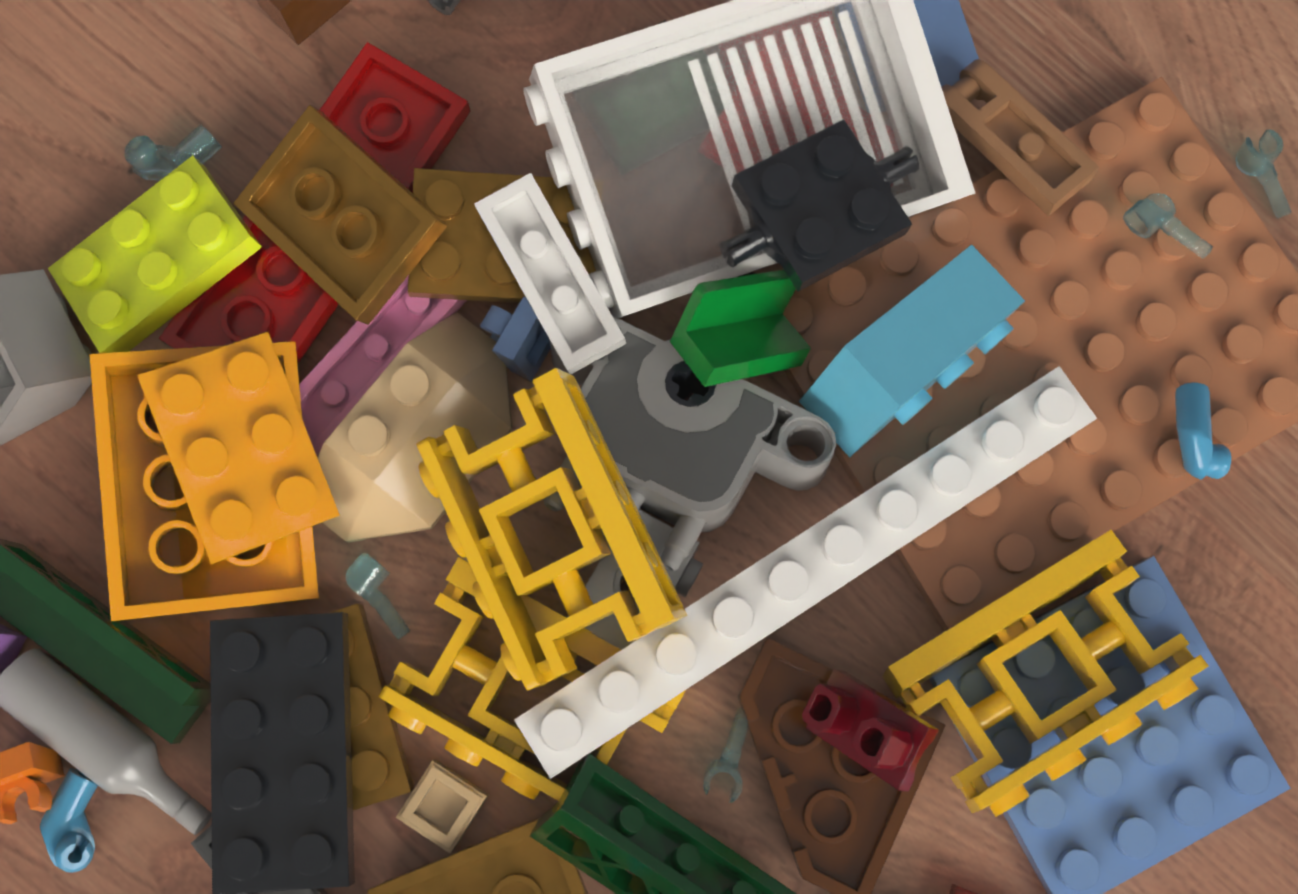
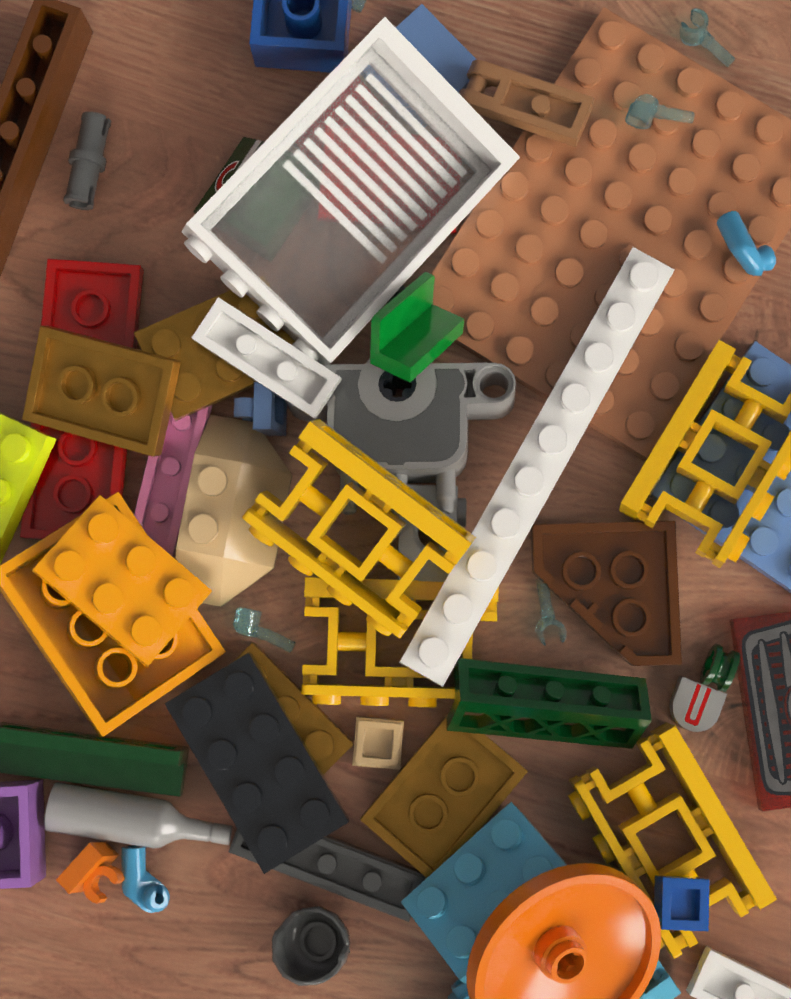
camera: 25 degrees left, 5 degrees up
black plate [720,119,919,292] -> none
medium azure wedge [799,245,1025,458] -> none
dark red hips [802,669,939,792] -> none

